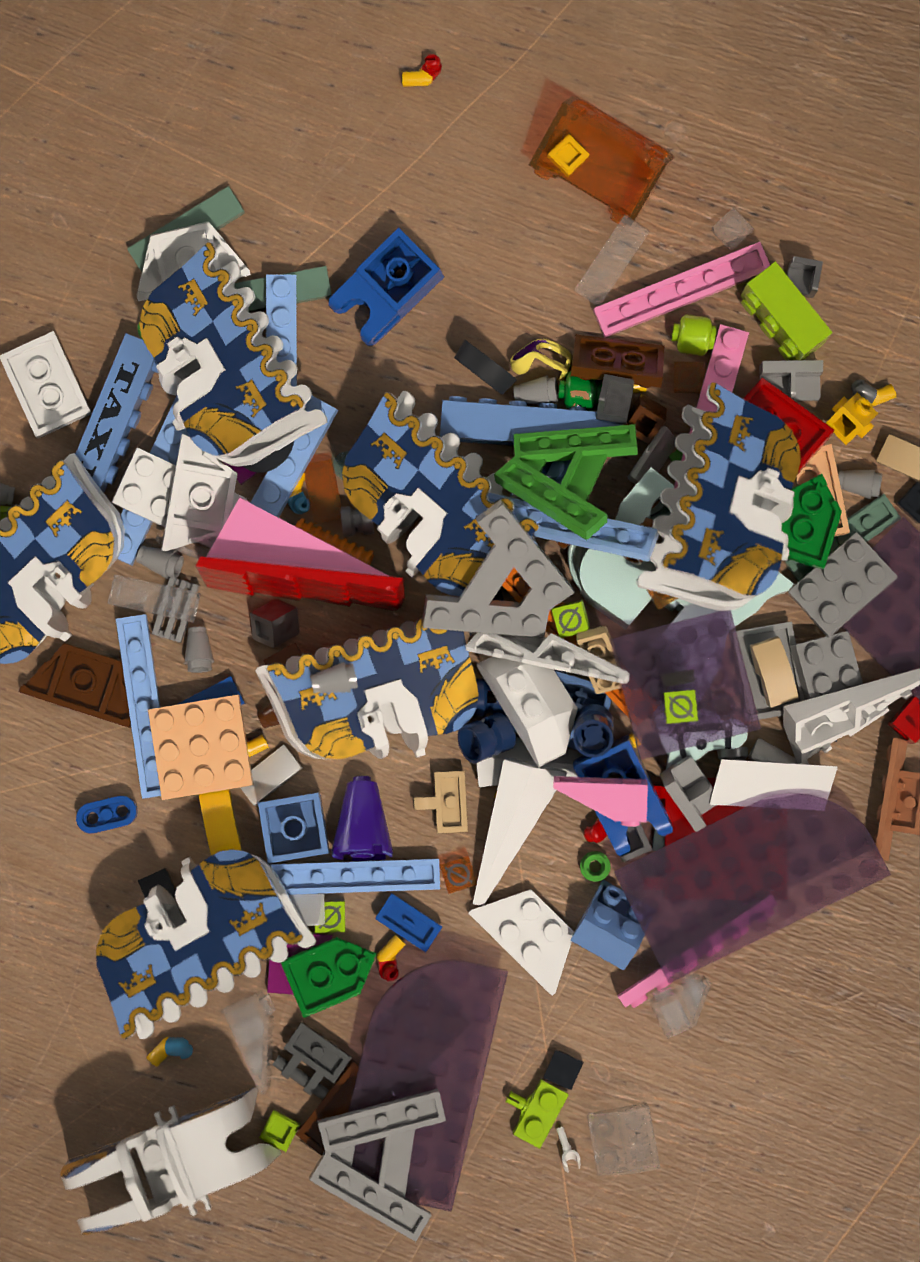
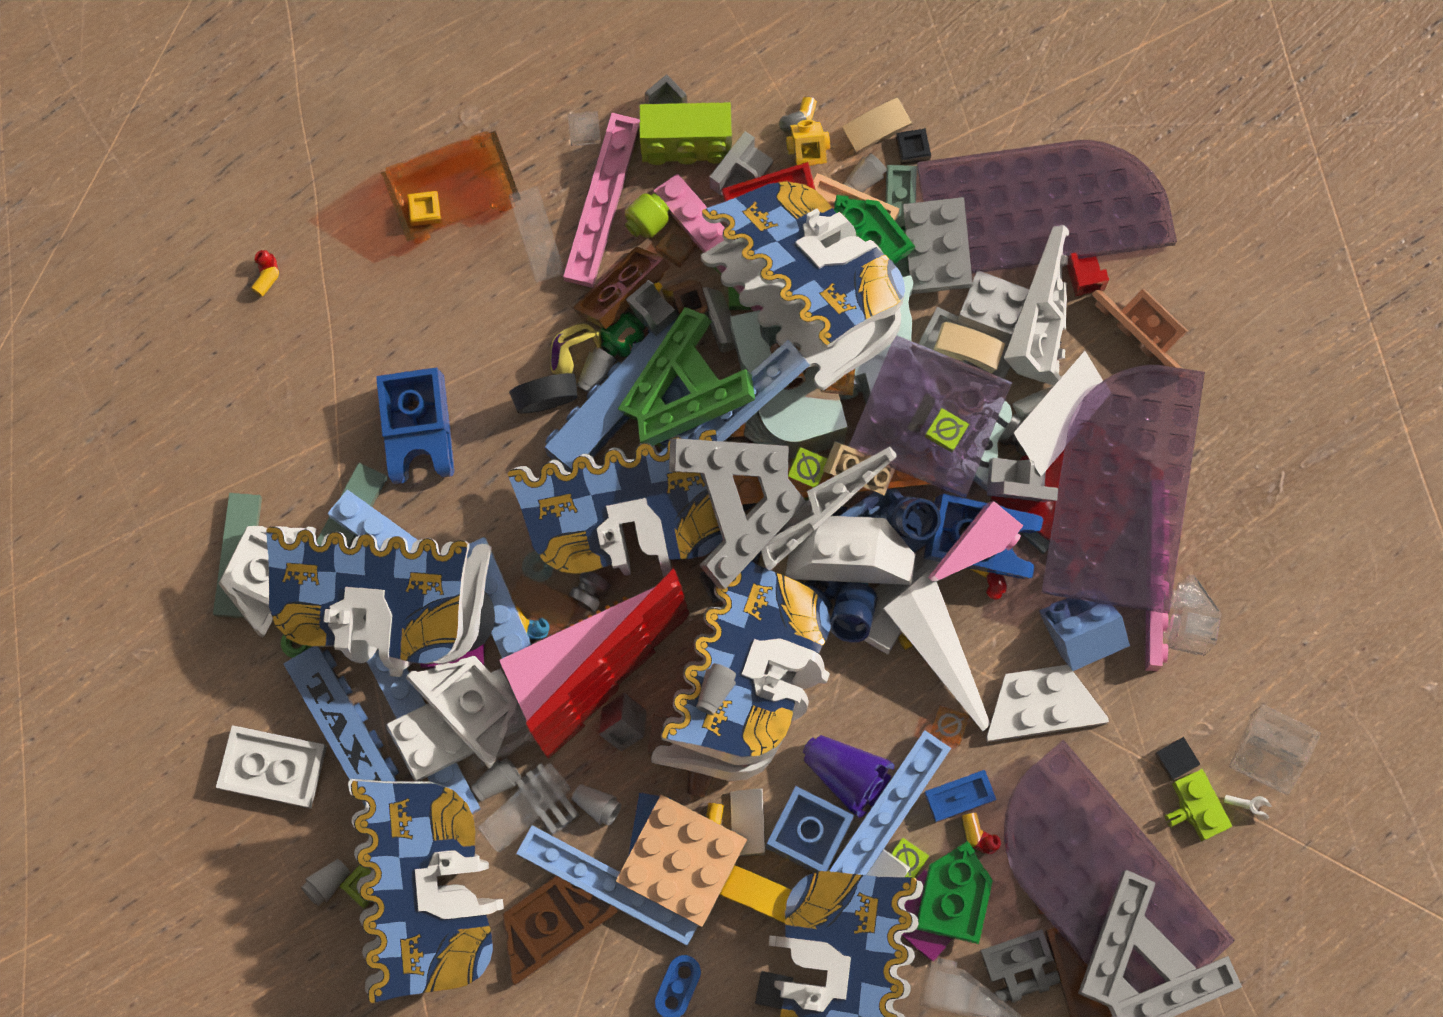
camera: 55 degrees left, 10 degrees down
tan plate [413,771,468,833] -> none
bright green plate [580,851,611,882] -> none
flat silver panel [620,823,652,862] -> none

